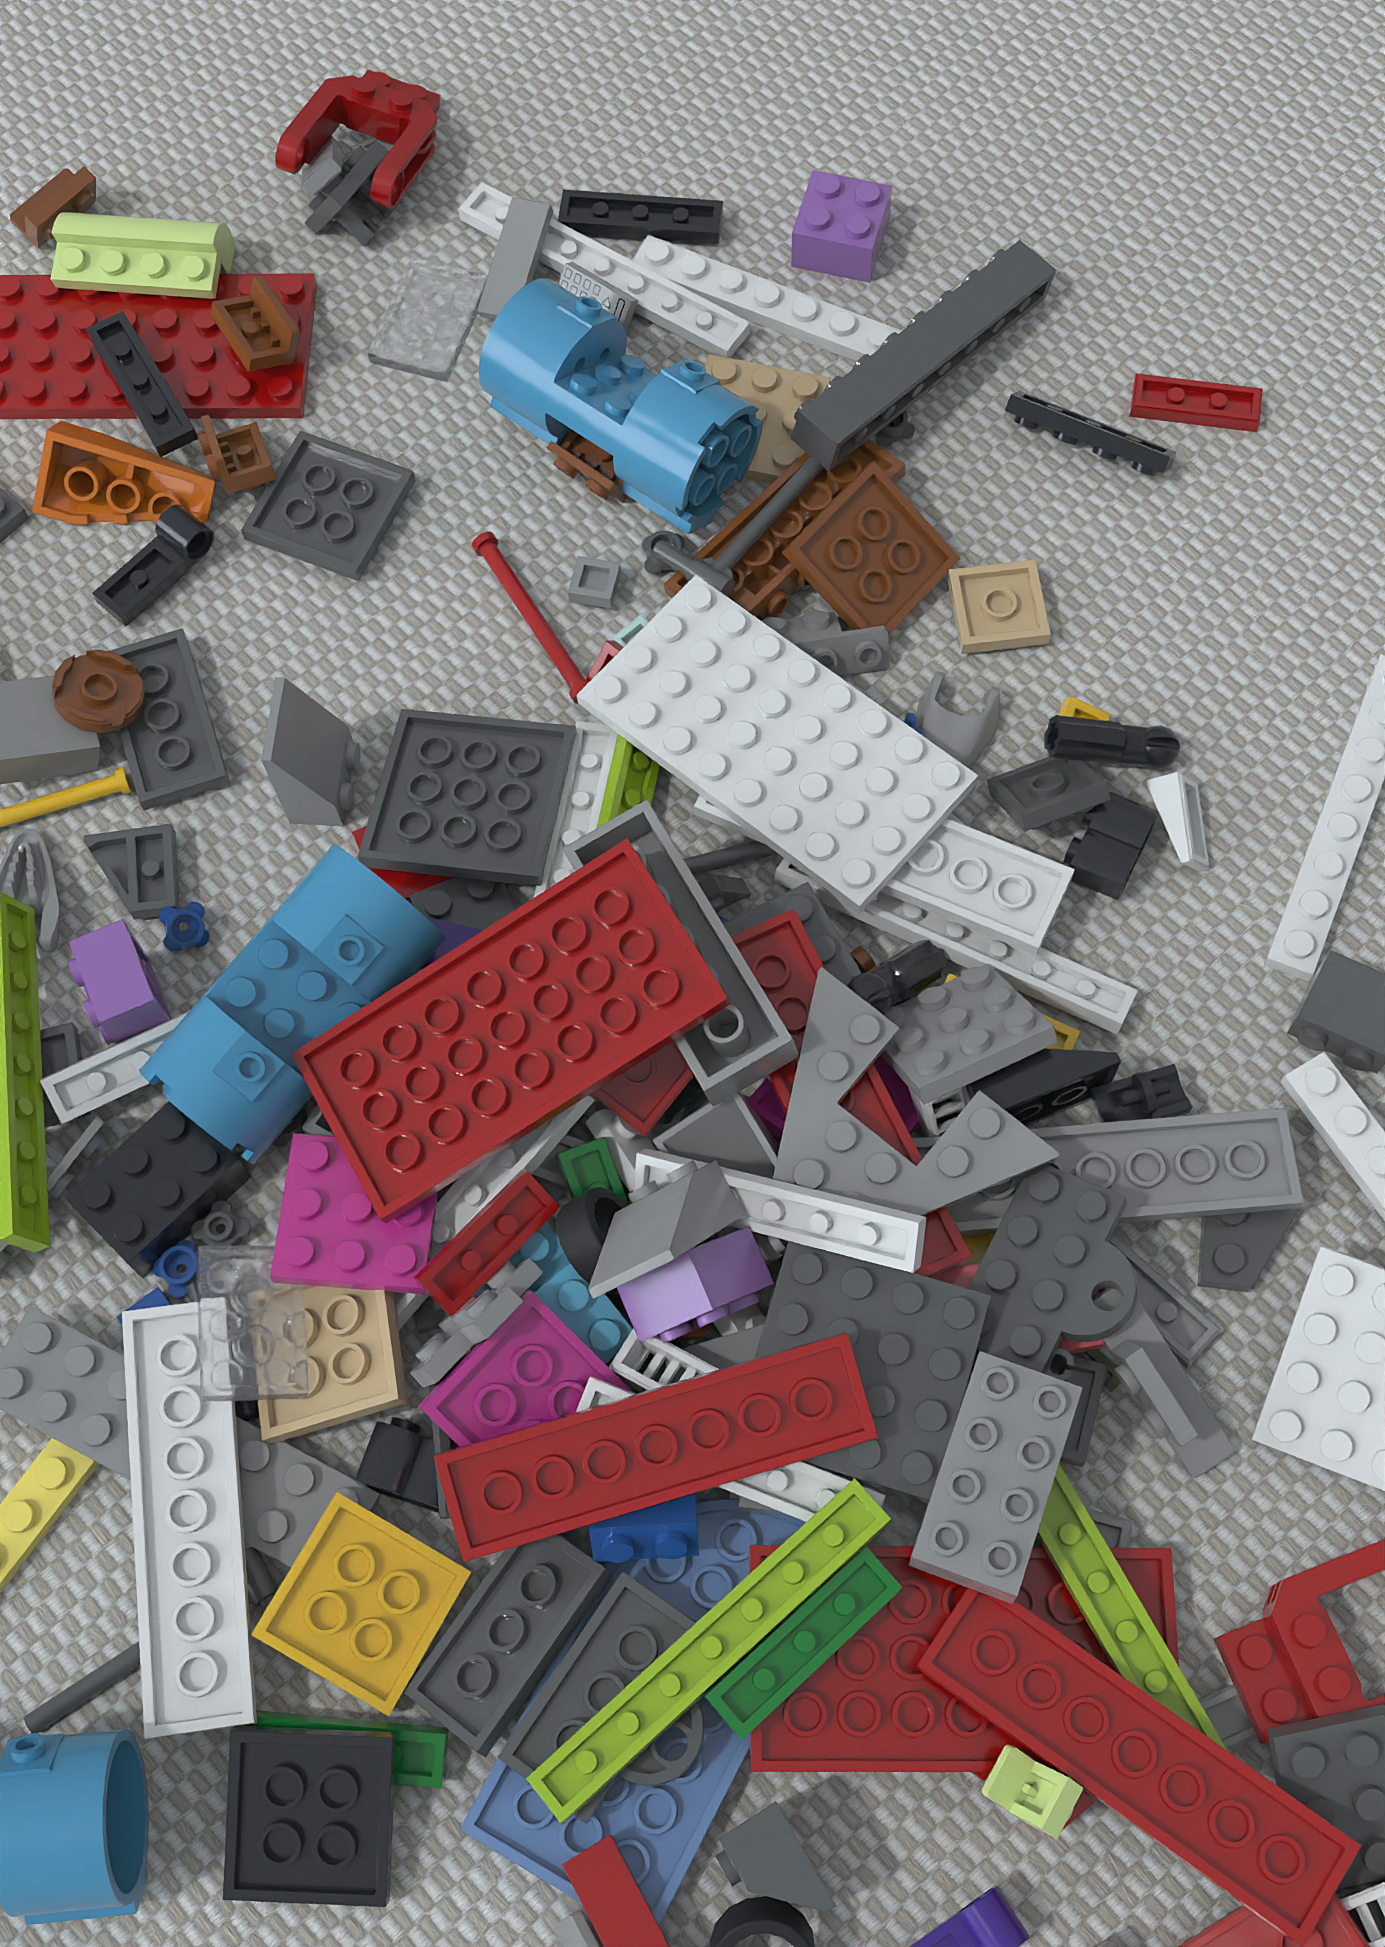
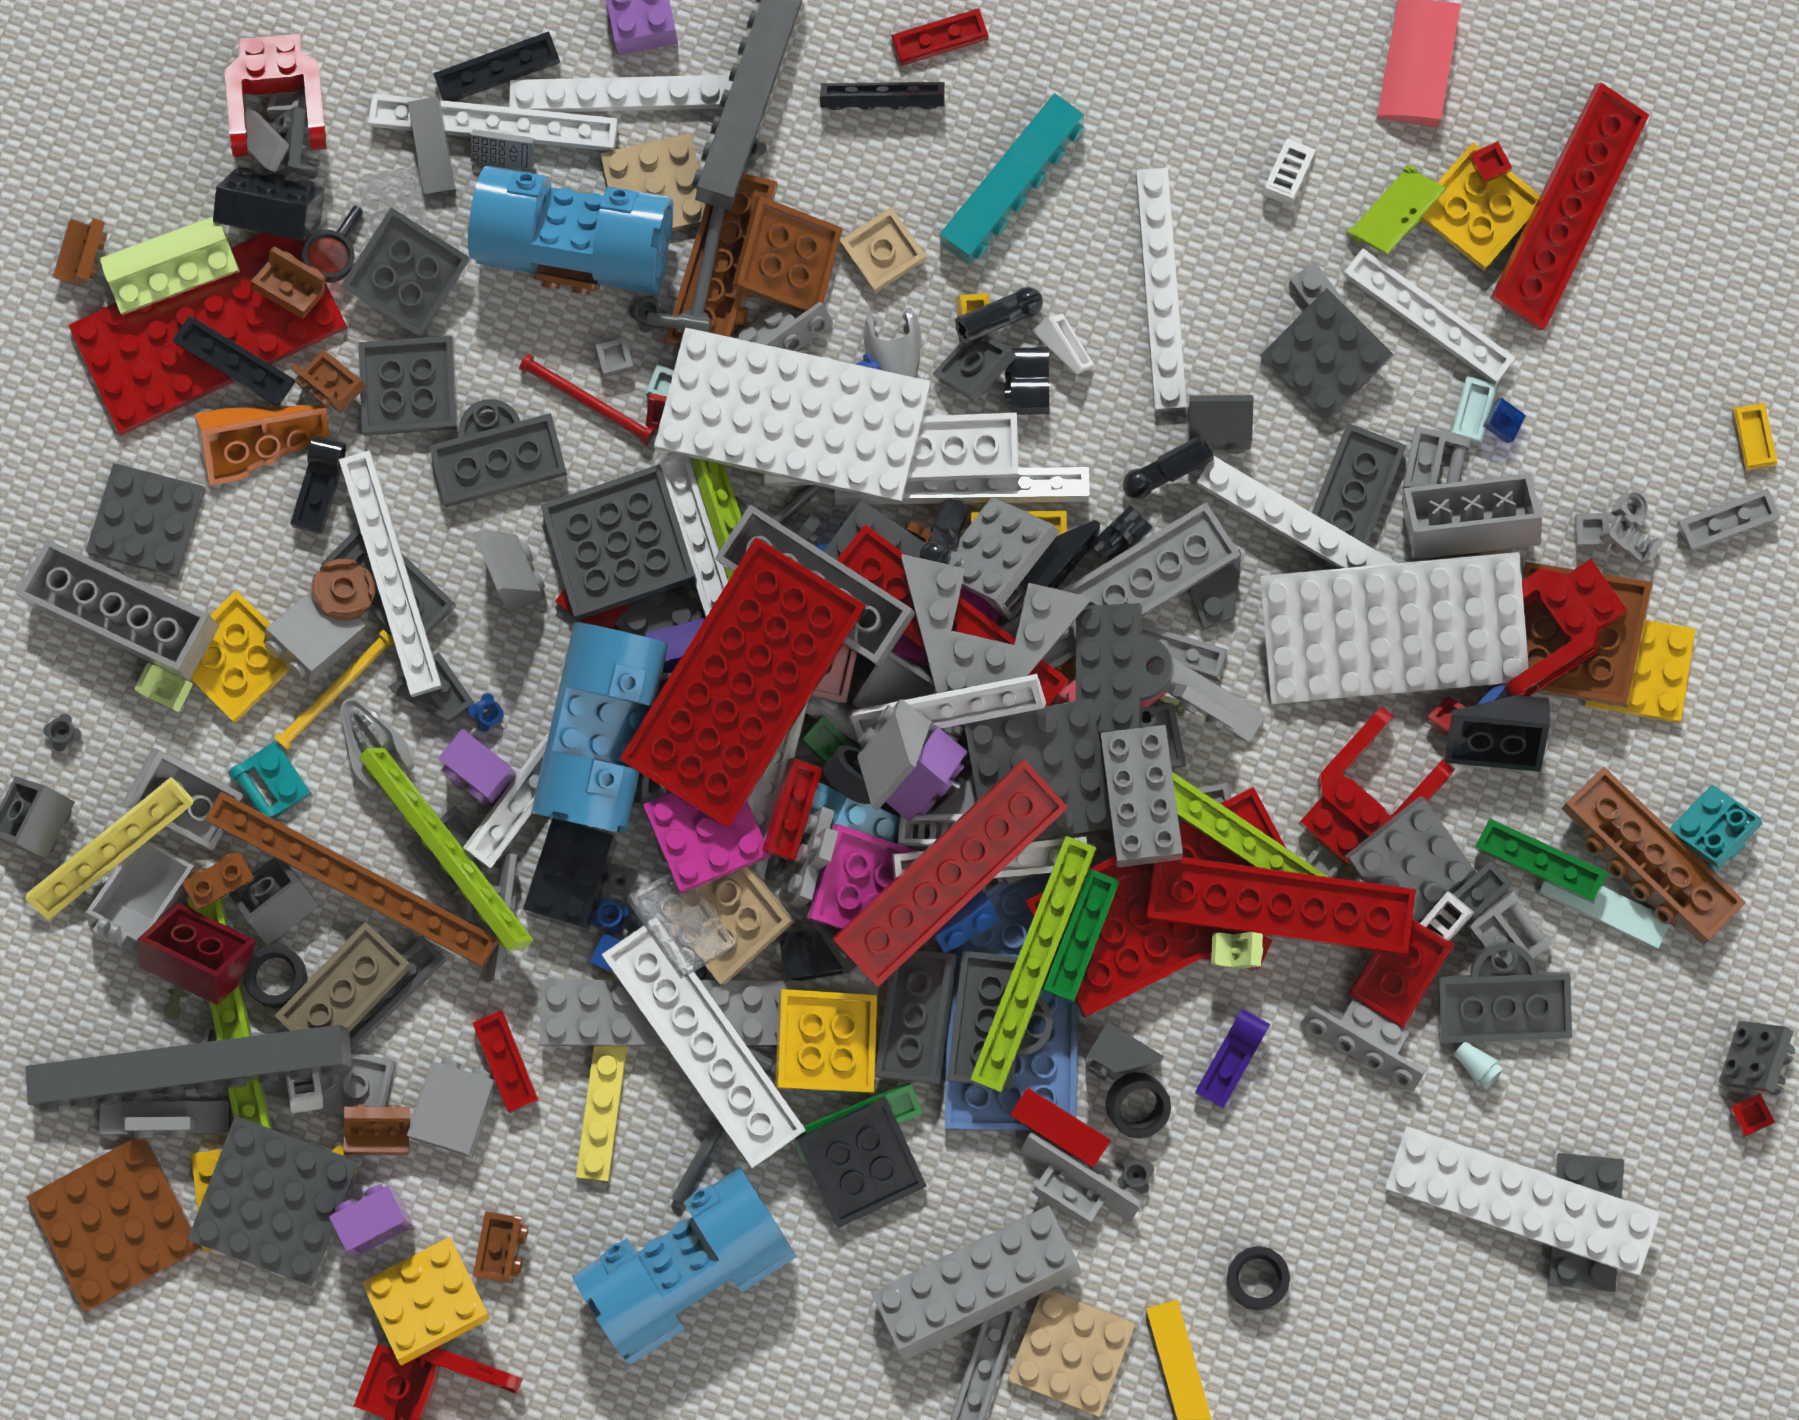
camera: 25 degrees left, 10 degrees up
none -> black brick [213,167,325,241]
none -> piece [301,206,364,283]
none -> white plate [339,450,443,697]
none -> dark grey plate [341,207,471,338]
none -> dark grey plate [429,399,567,508]
none -> teal brick [940,93,1085,266]
none -> black piece [1122,435,1214,500]

